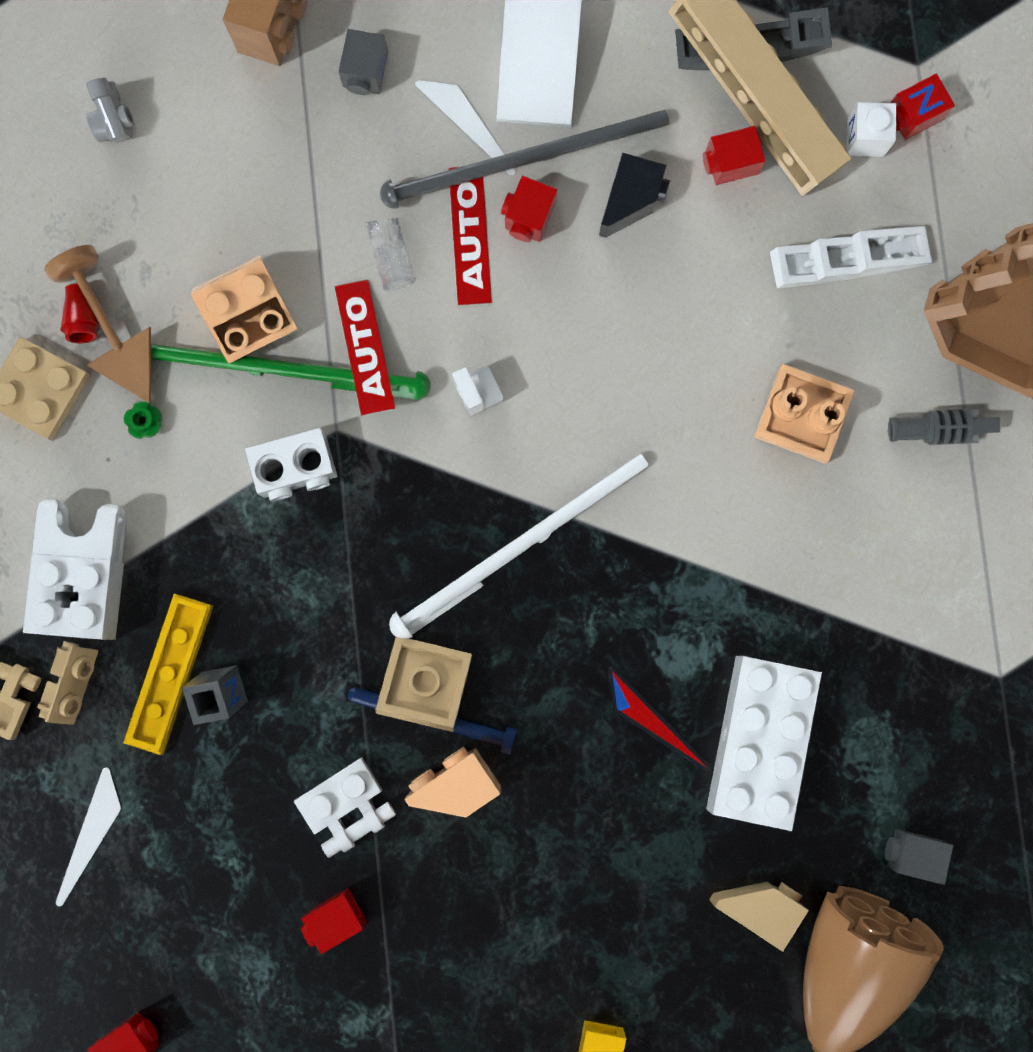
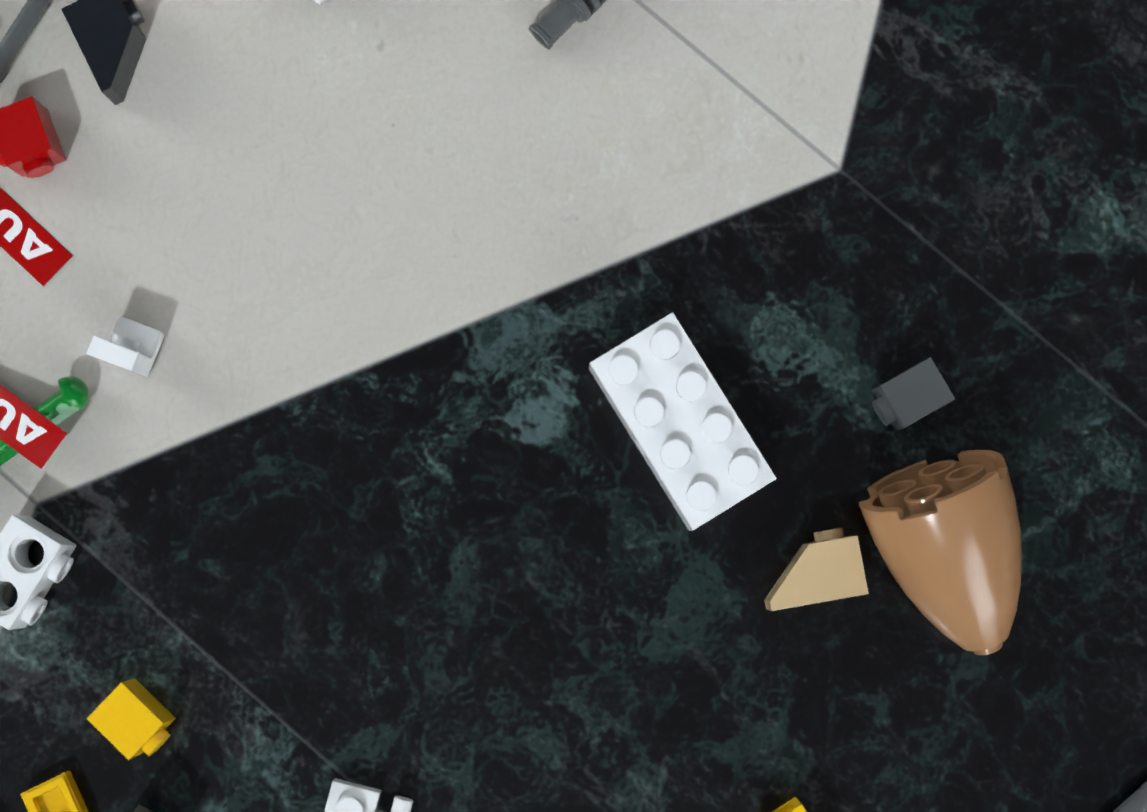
camera: 40 degrees left, 0 degrees up
dark blue bar [348,687,517,756] -> none
tan plate [376,636,472,732] -> none
white bar [389,454,649,639] -> none
light nougat slope [405,746,501,817] -> none
sticker [608,667,711,772] -> none
light nougat plate [754,364,855,464] -> none
none -> yellow brick [86,678,176,760]

